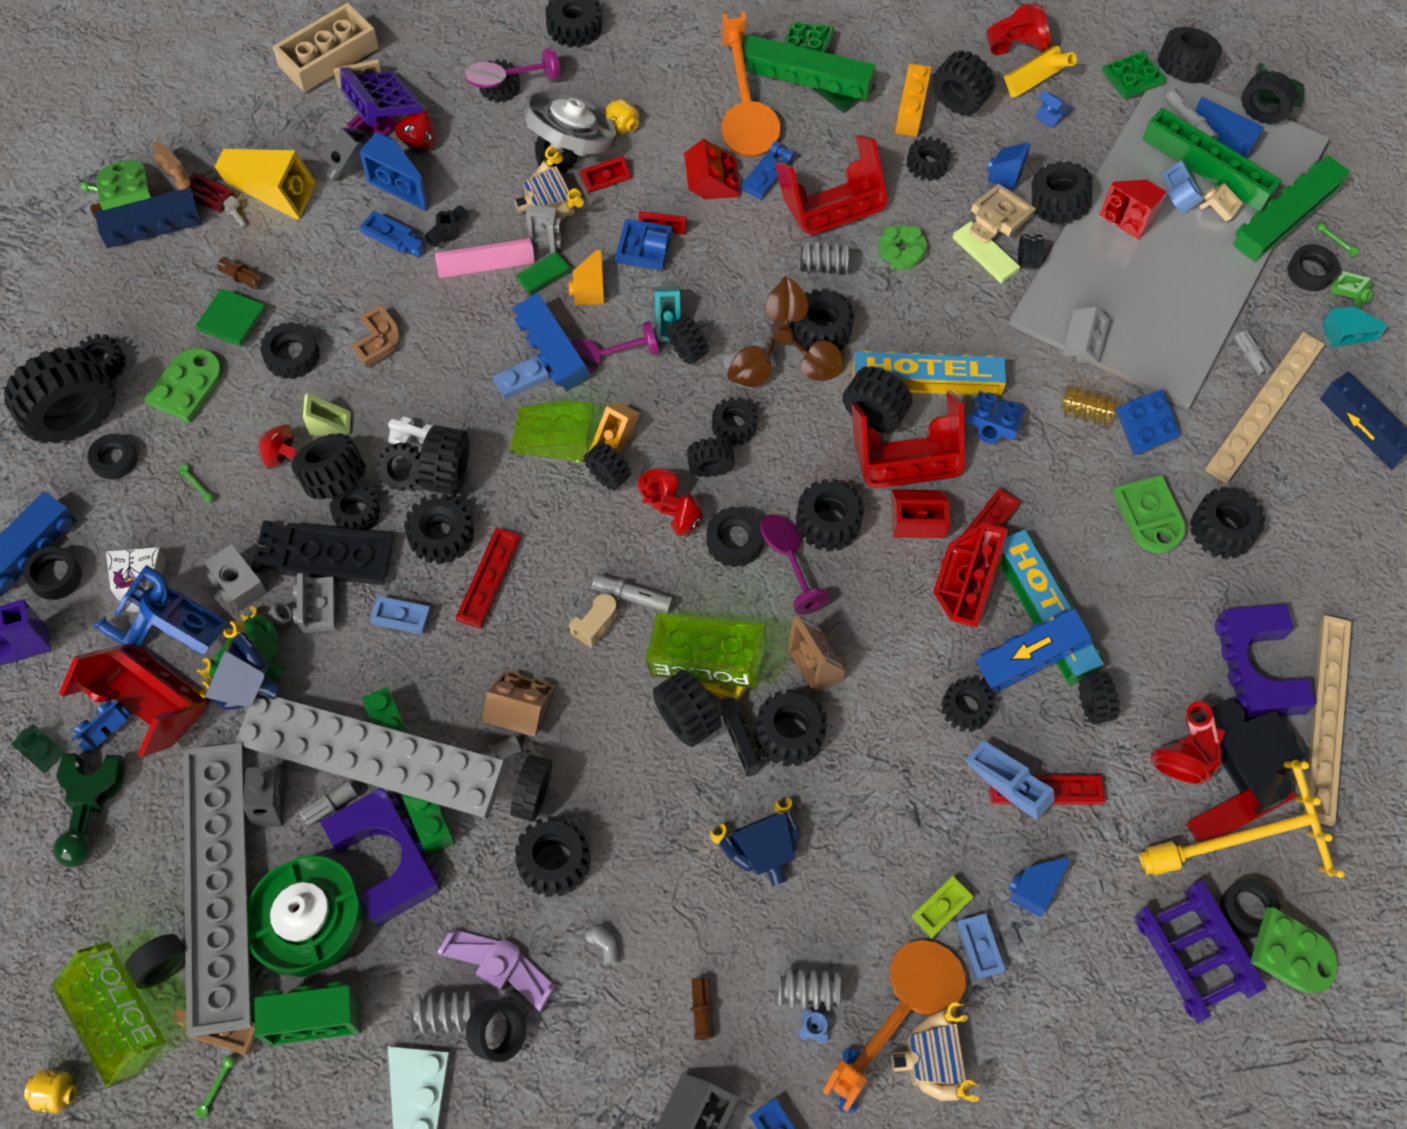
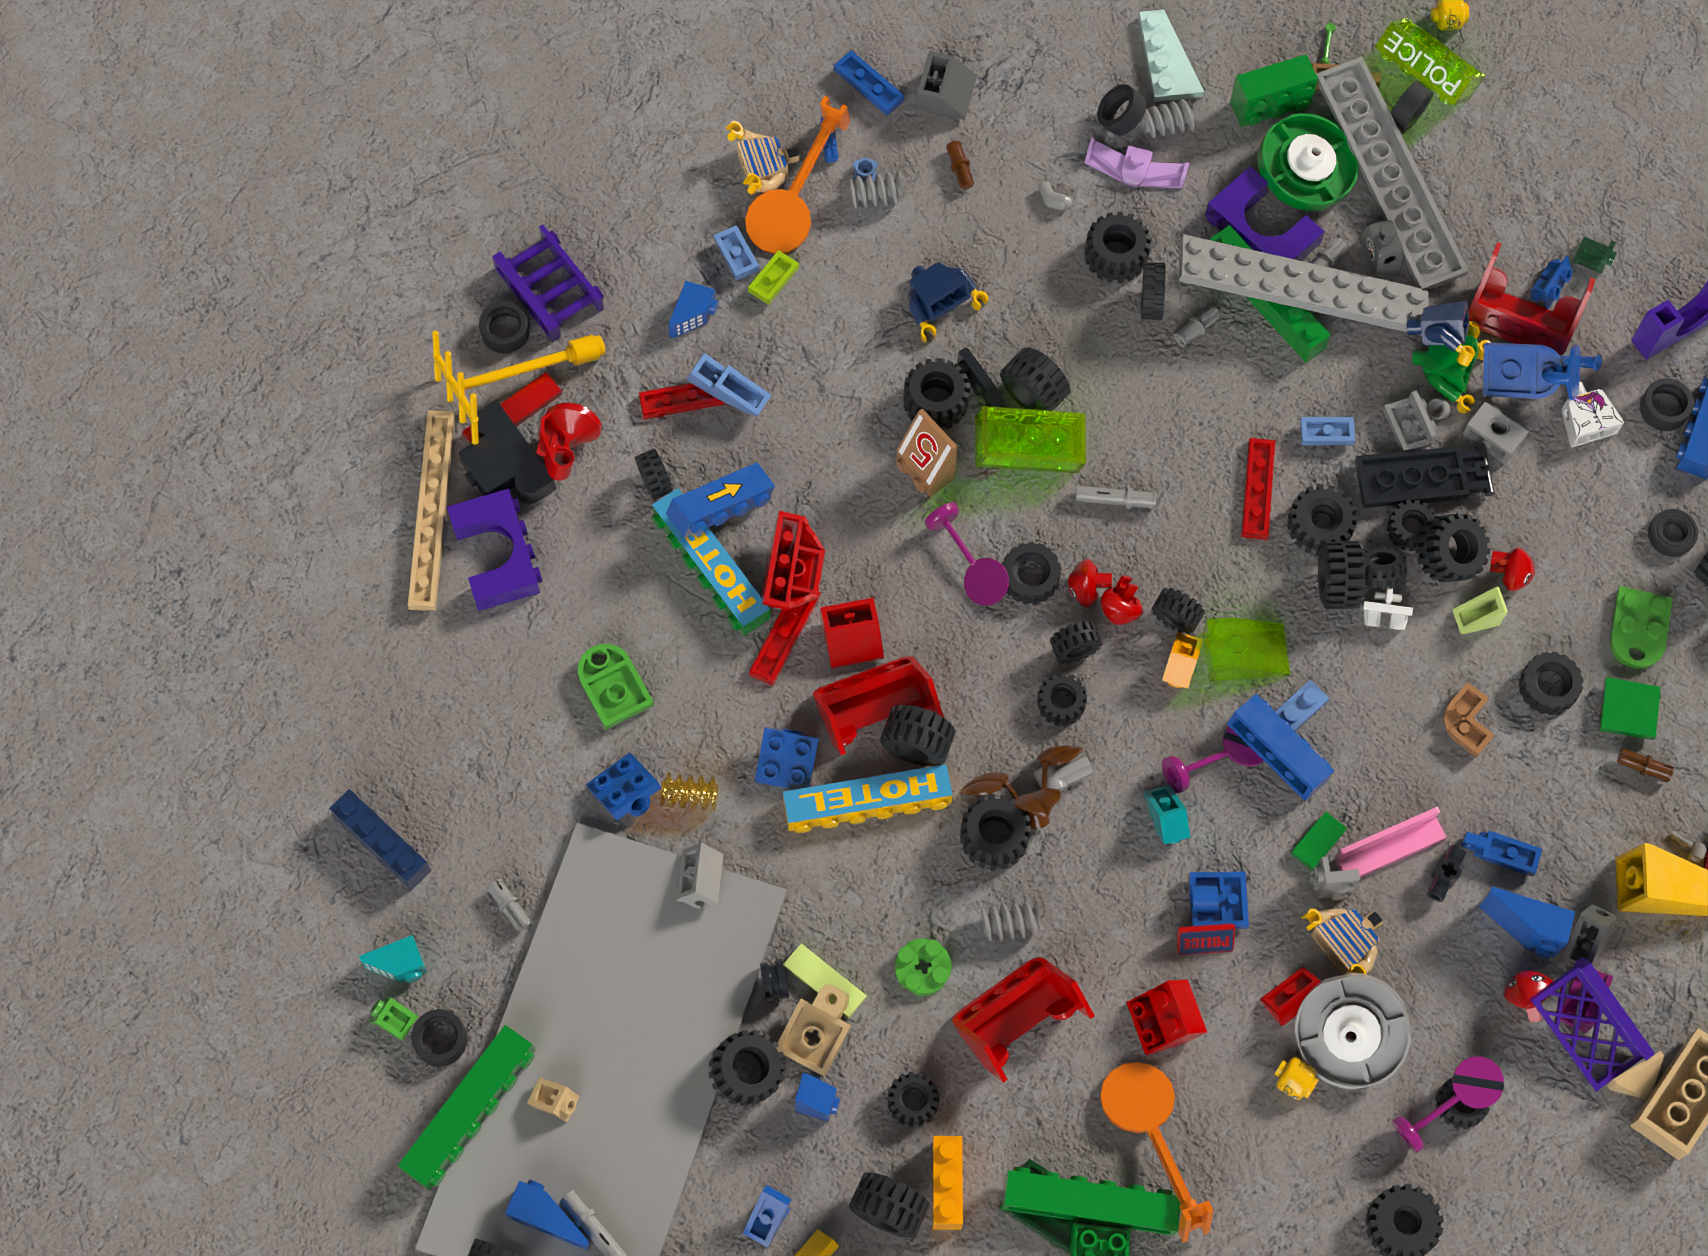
camera: 170 degrees right, 5 degrees up
dark green piece [53,753,125,868] -> none
bright green hinge [178,464,214,503] -> none
medium nougat slope [482,671,556,737] -> none
light orange slope [568,250,604,305] -> none
tan leg [569,594,617,648] -> none
black tyre [666,315,709,365] -> none
blue plate [742,141,796,200] -> none
black tyre [796,479,864,551] -> none
black tyre [941,678,994,732] -> none
red slope [1099,179,1167,240] -> none
green brick [1142,107,1282,211] -> none
medium blue plate [1162,160,1204,213] -> none
black tyre [1190,487,1265,559] -> none
tan plate [1204,332,1325,484] -> none
bright green plate [1250,907,1337,993] -> none
bright green hinge [1317,223,1359,257] -> none

